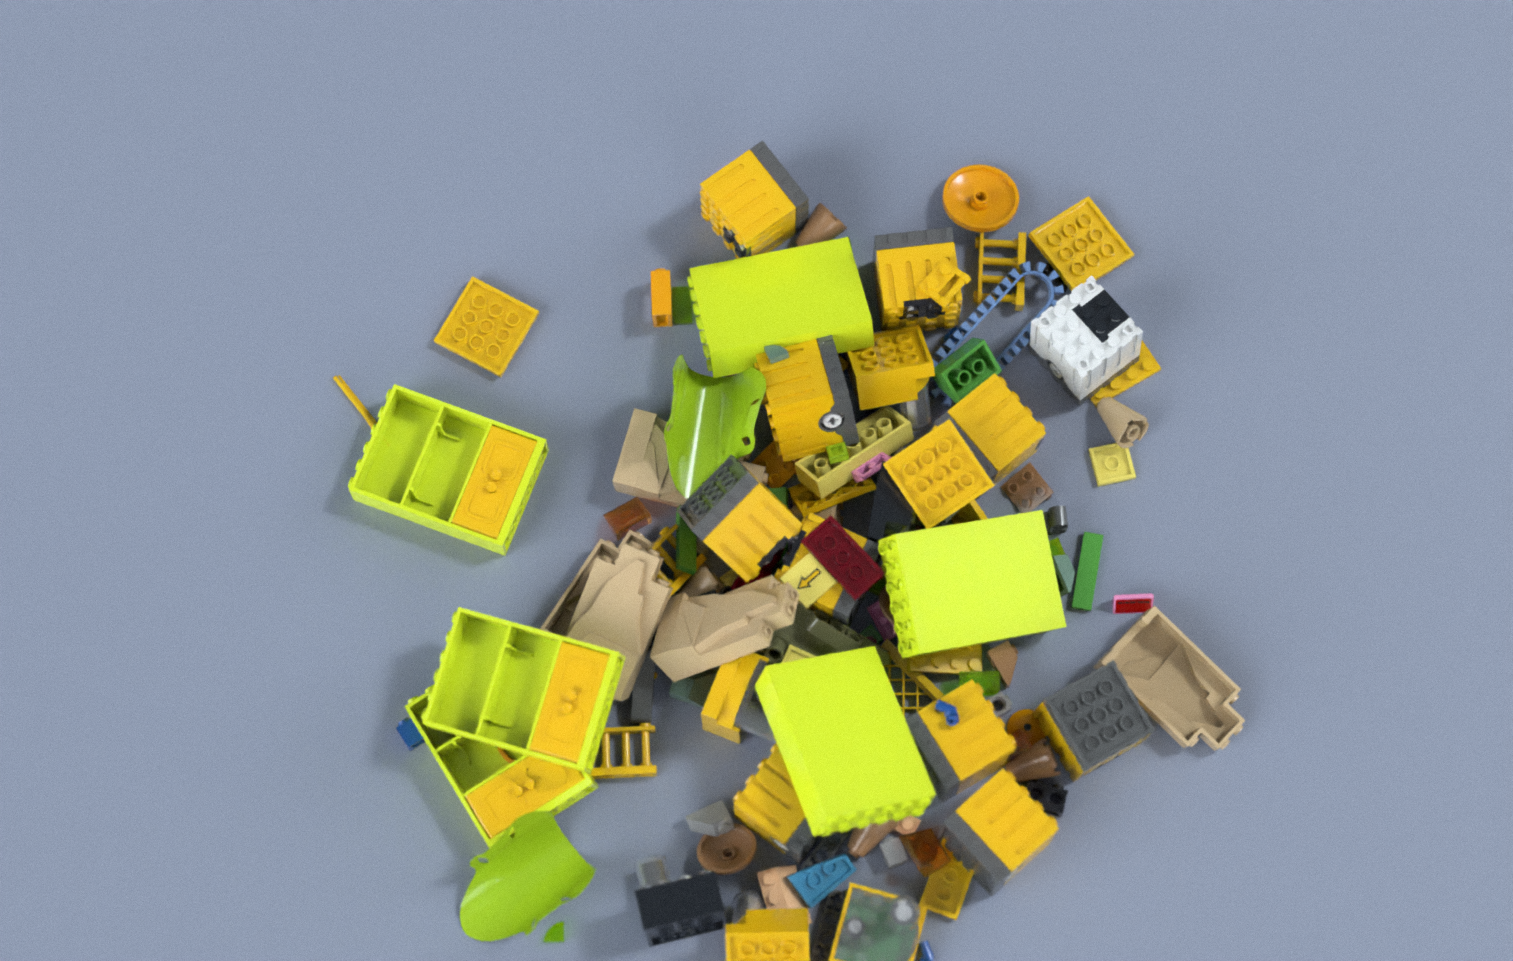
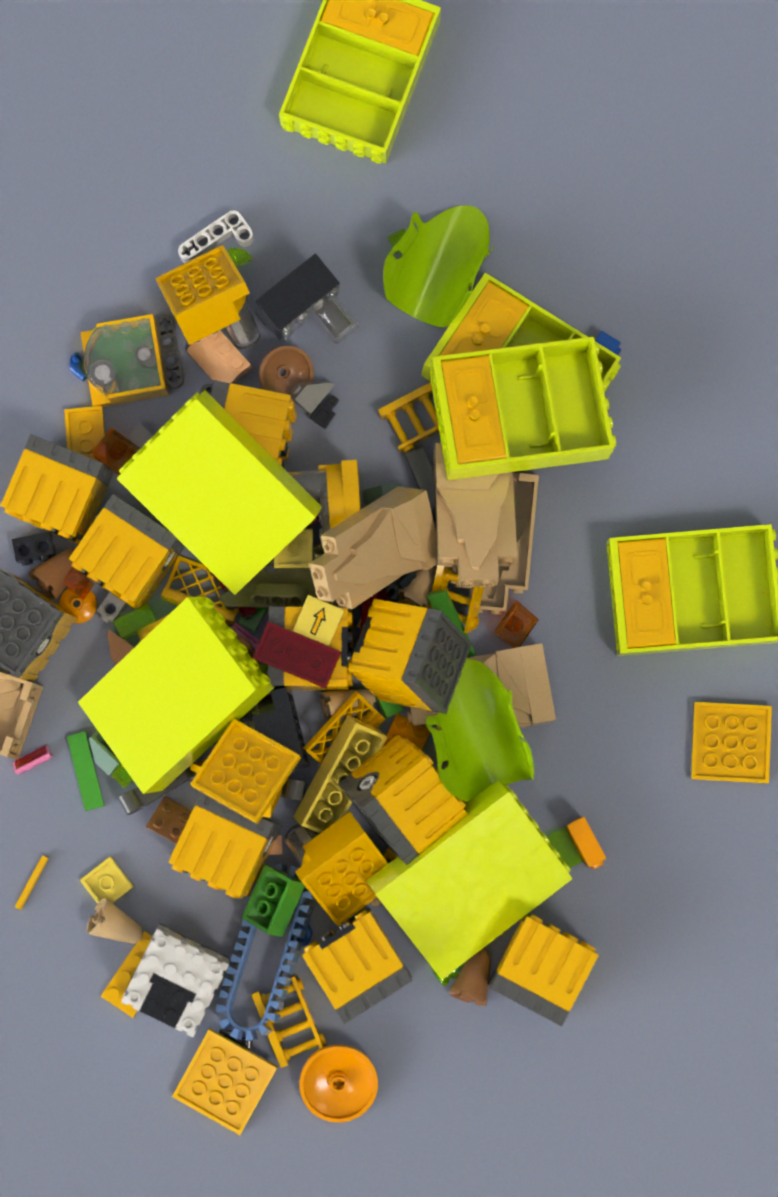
camera: 160 degrees right, 10 degrees up
sand green tile [764,345,789,364] -> none
dark azure wing [786,853,857,908] -> none
lime tile [826,442,849,464] -> none
bright pink slope [851,452,892,483] -> none
yellow plate [919,257,971,308] -> none
blue arm [935,699,959,726] -> none
none -> yellow bar [14,855,49,910]
none -> black plate [309,395,339,430]

